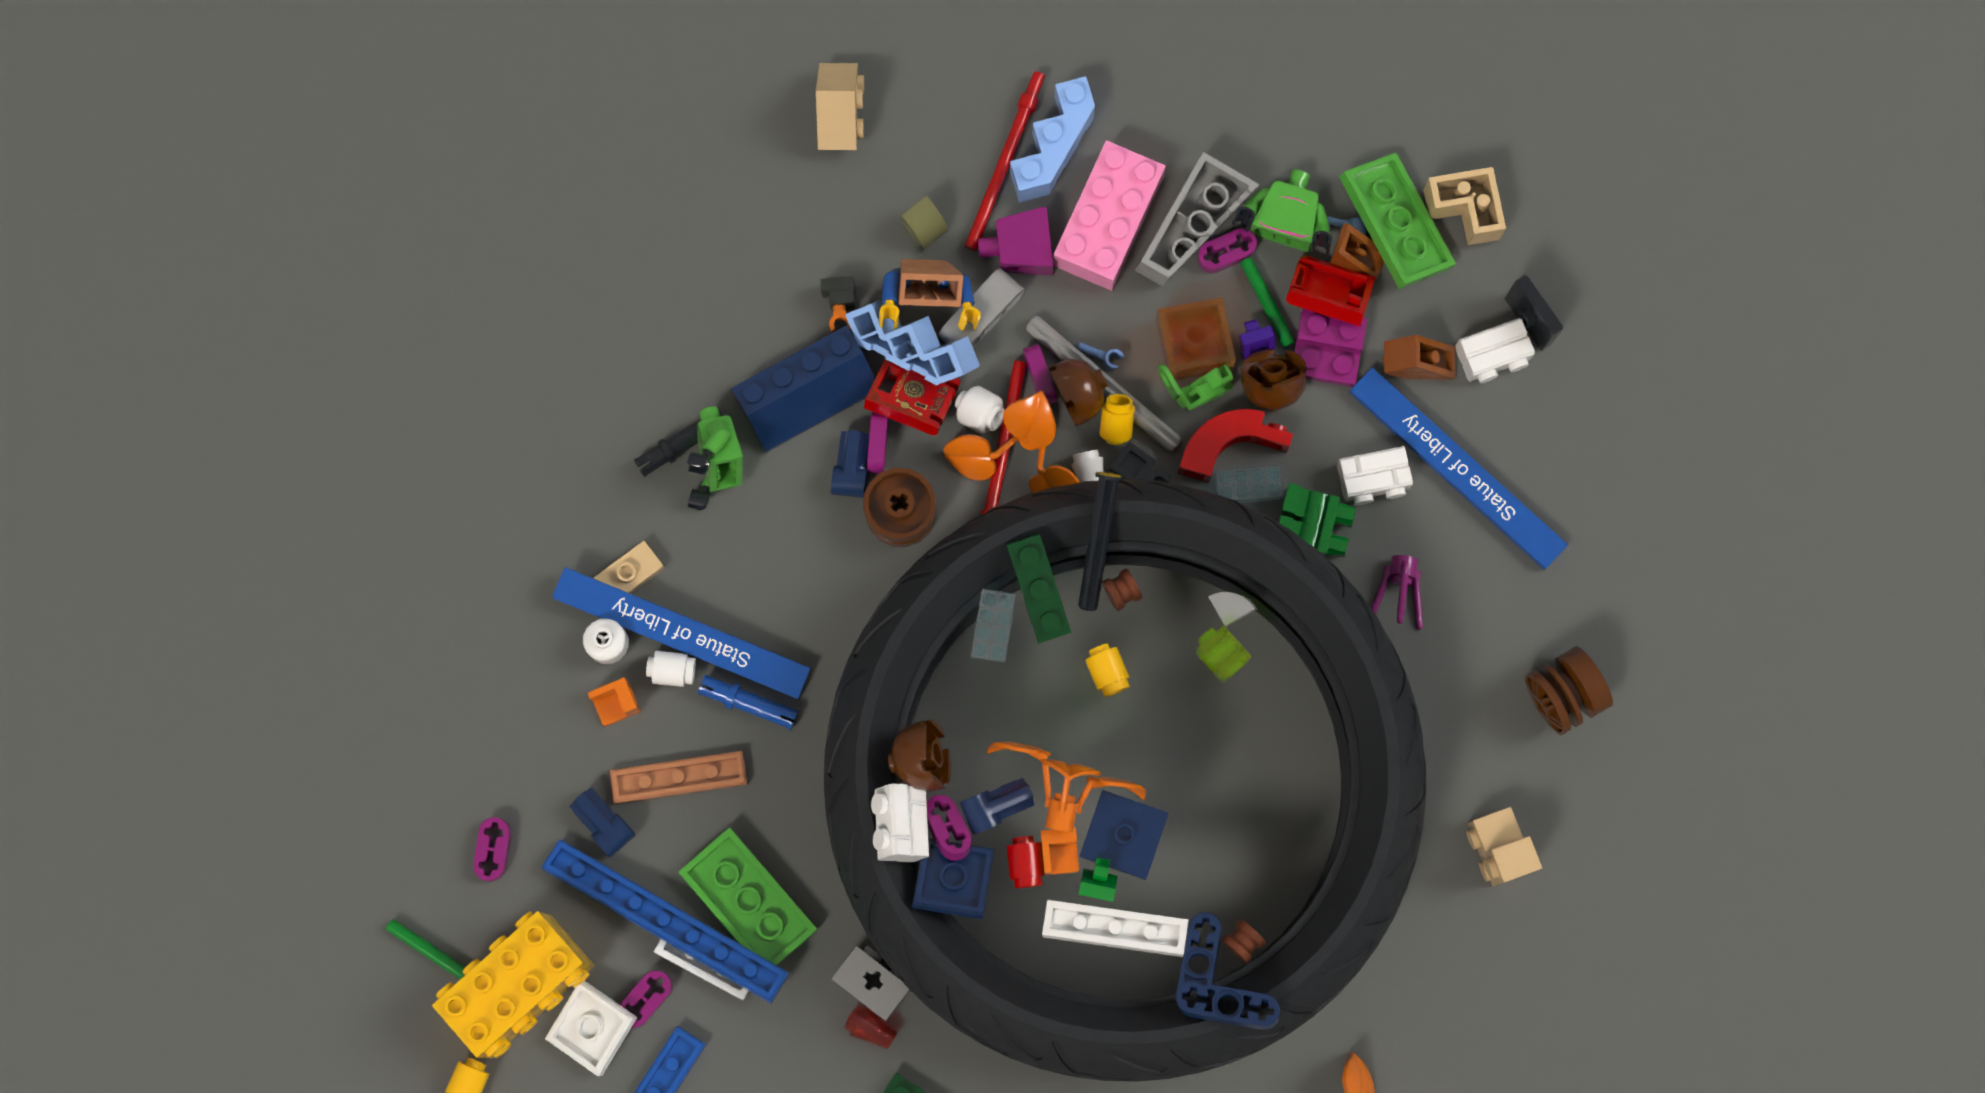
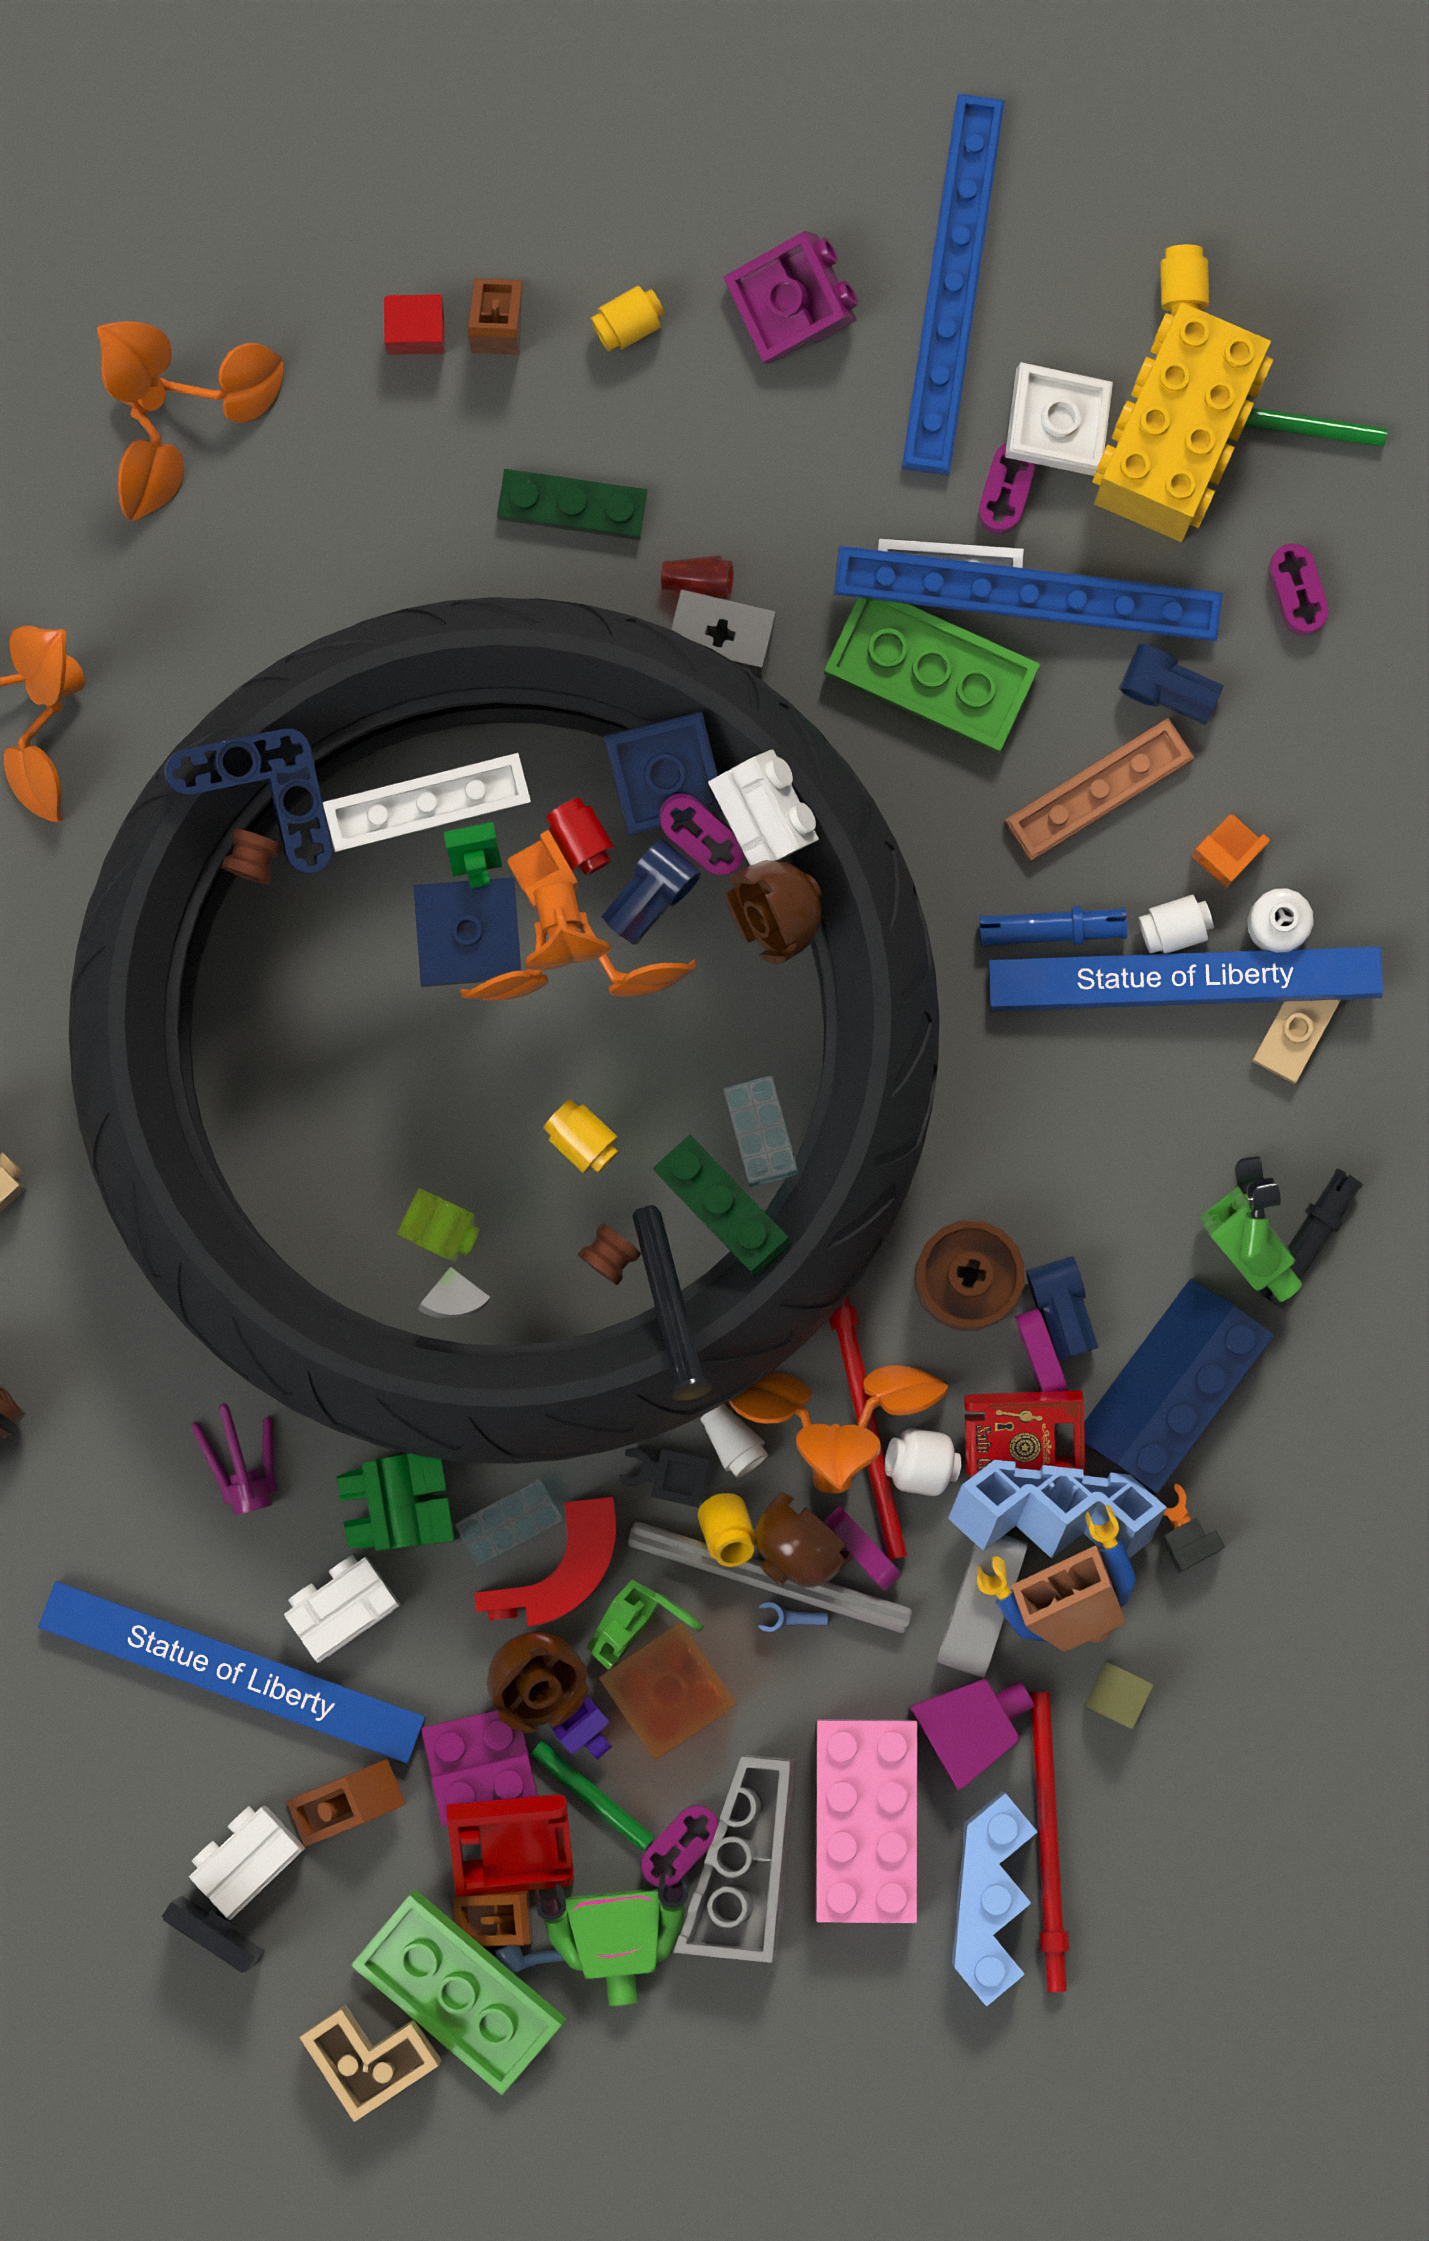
camera: 155 degrees right, 5 degrees up
tan brick [816,63,865,150] -> none

